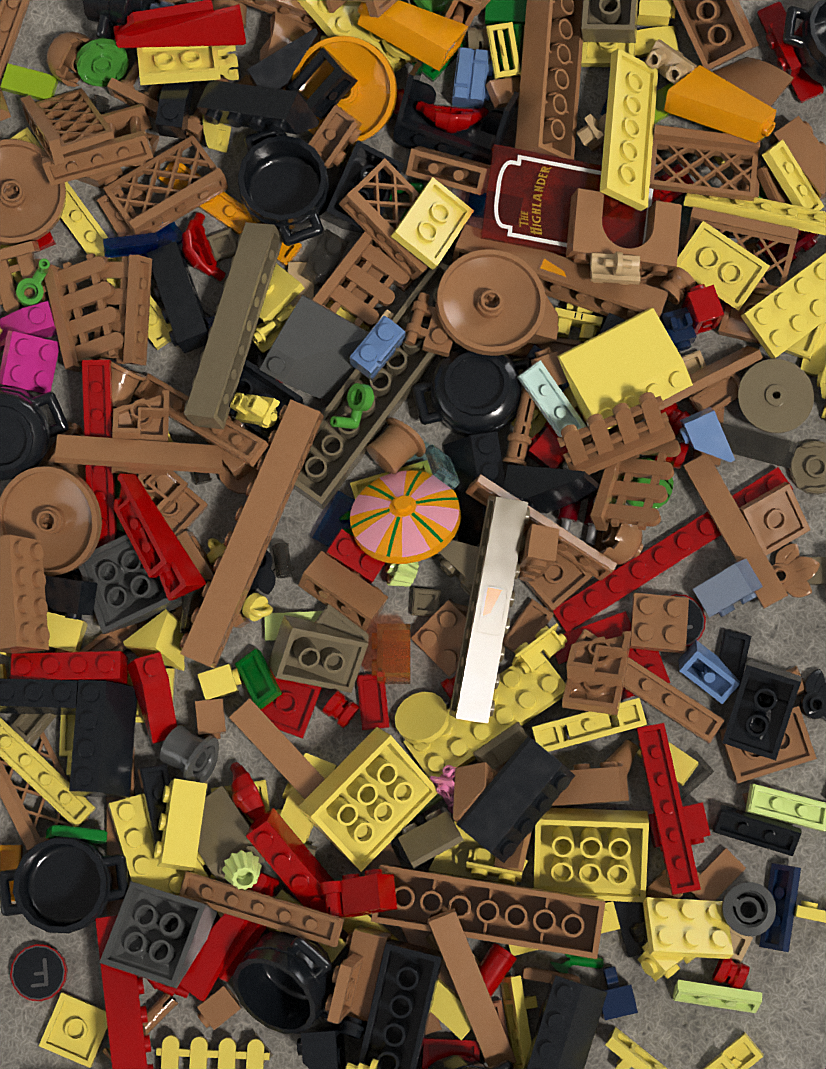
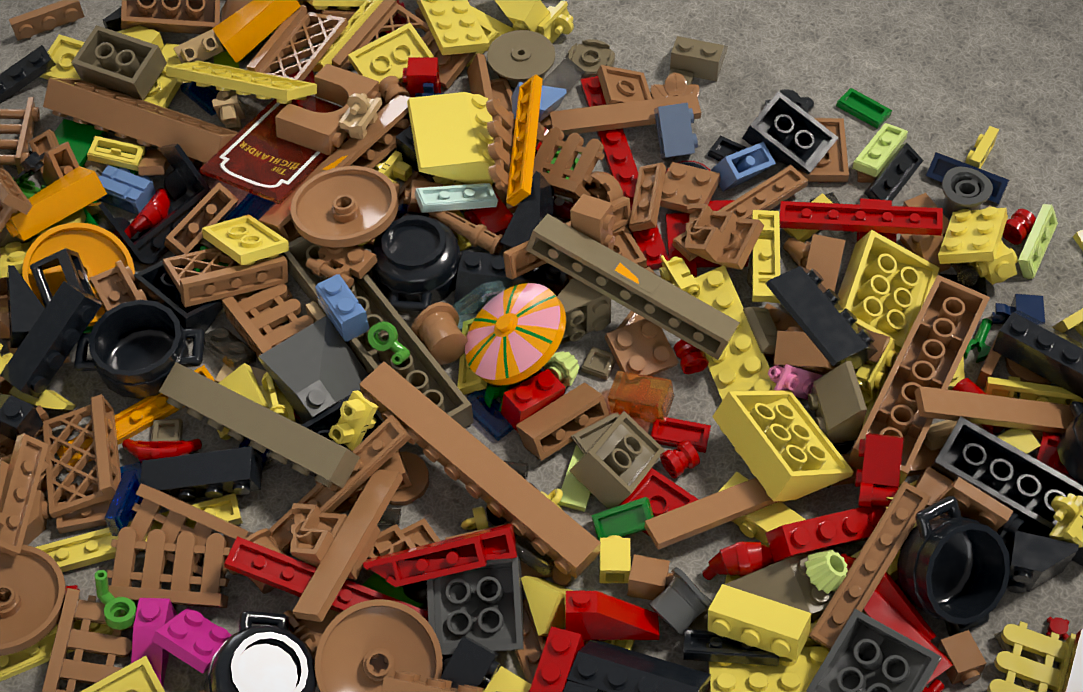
camera: 70 degrees left, 25 degrees down
light yellow tile [395,692,450,744] -> none
none -> light orange tile [506,75,543,207]
none -> medium nougat tile [629,162,666,232]

